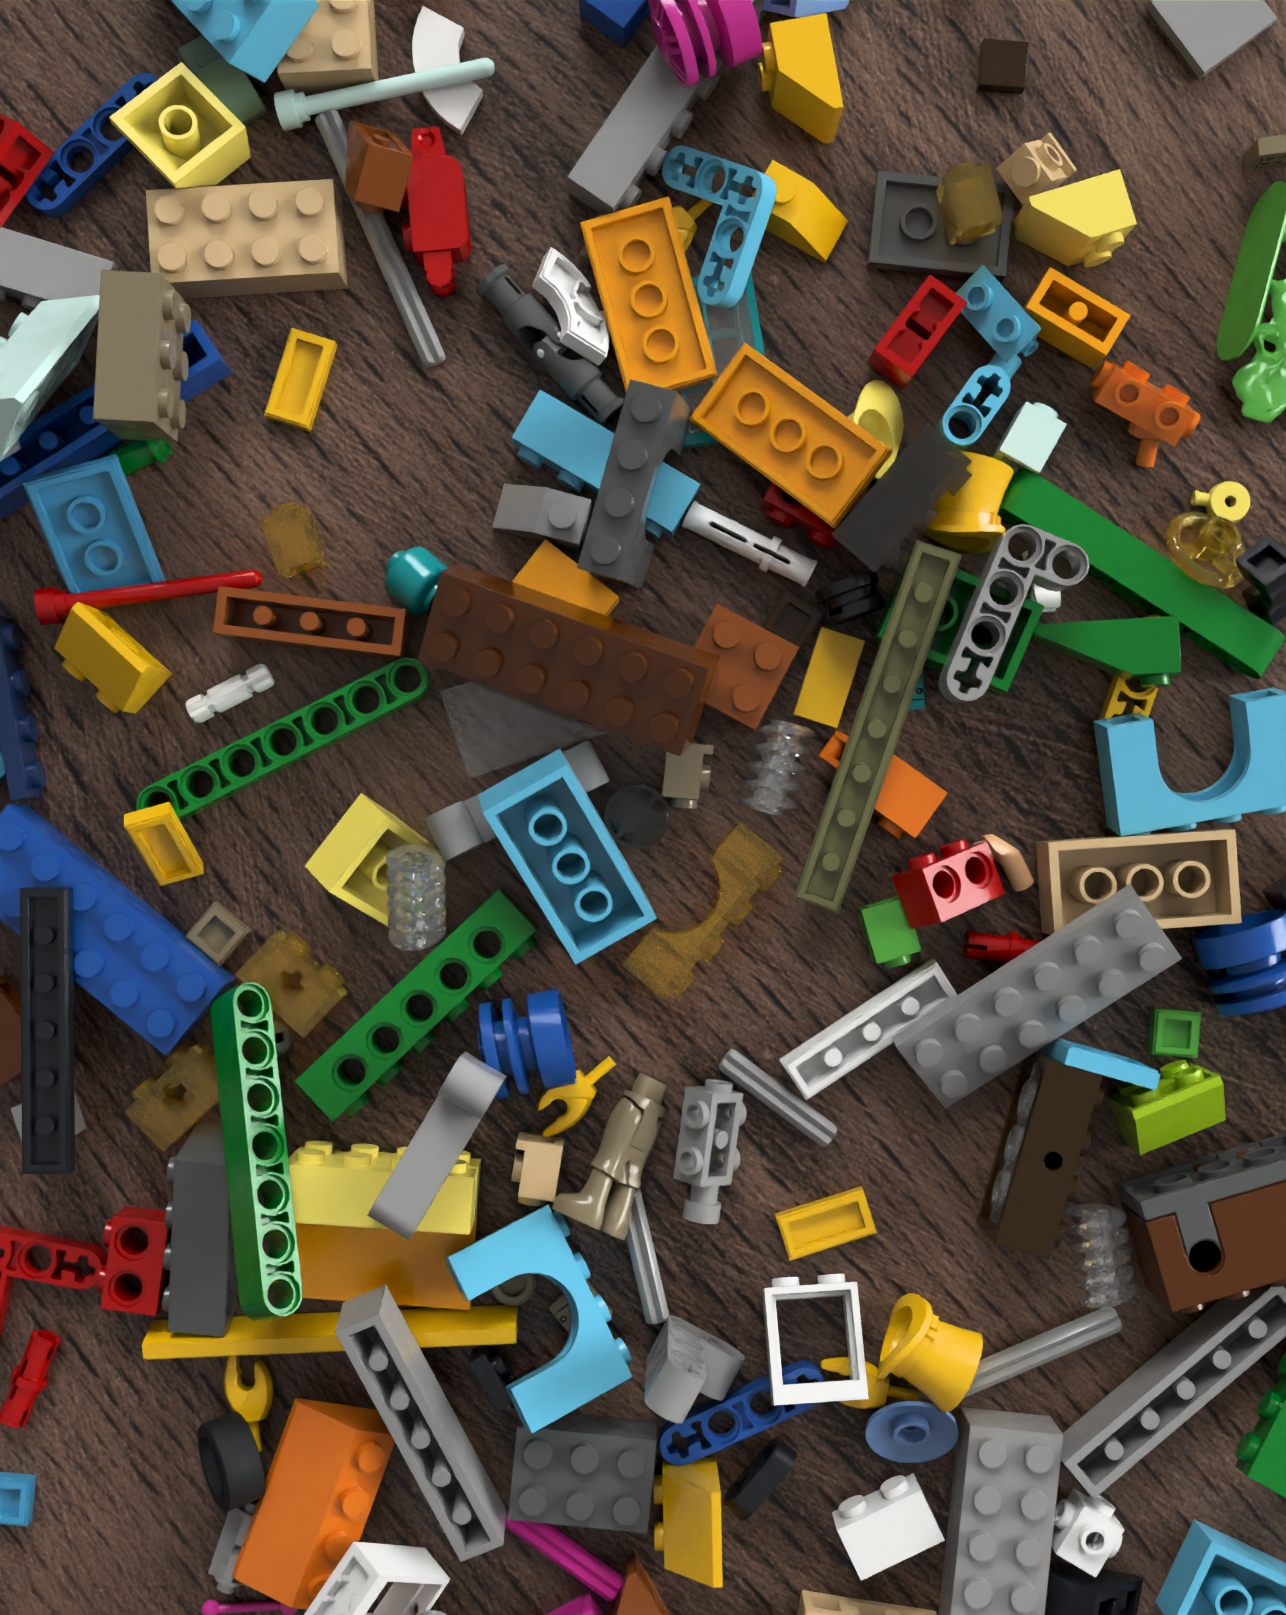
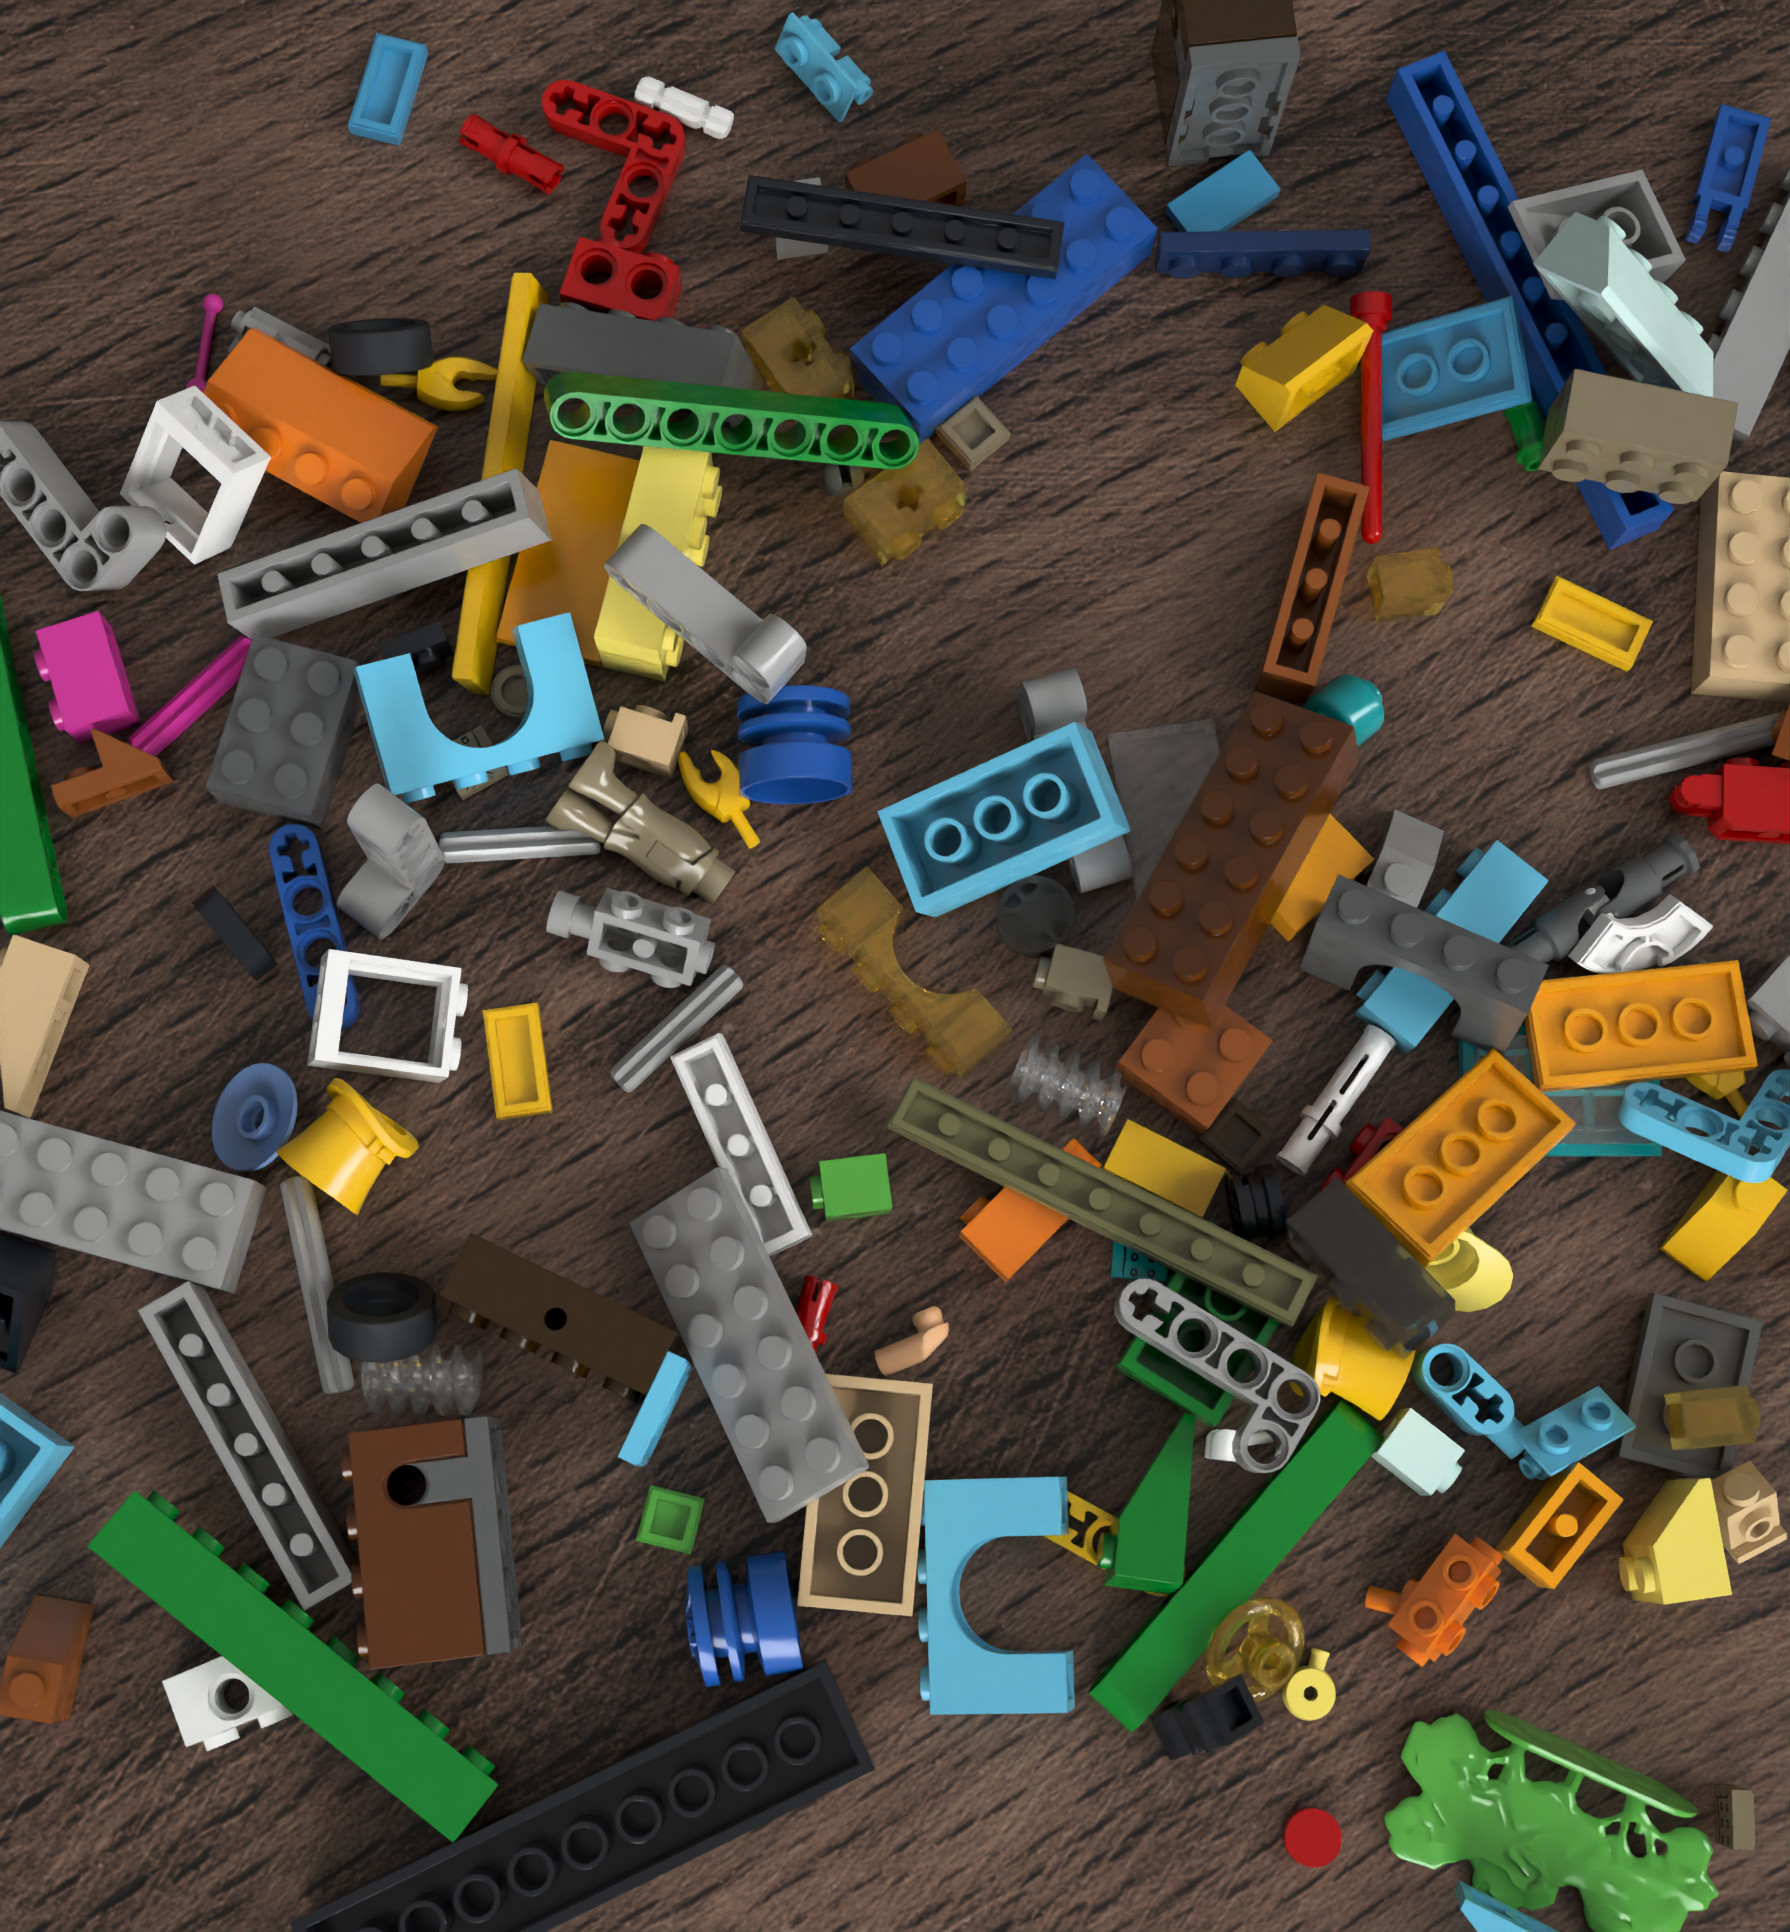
camera: 95 degrees right, 10 degrees down
yellow tile [124,802,204,886] -> none
green beam [136,657,433,822] -> none
white axle [185,664,274,723] -> none
green brick [295,887,539,1122] -> none
light yellow slope [305,793,444,928] -> none
clear piece [386,844,447,951] -> none
yellow slope [653,1457,723,1588] -> none
yellow hand [820,1357,920,1409] -> none
white brick [832,1473,945,1581] -> none
red brick [867,274,967,390] -> none
red brick [892,839,1005,929] -> none
white brick [1052,1488,1125,1578] -> none
lime slope [1107,1060,1226,1155] -> none
none -> black tyre [327,1272,437,1363]

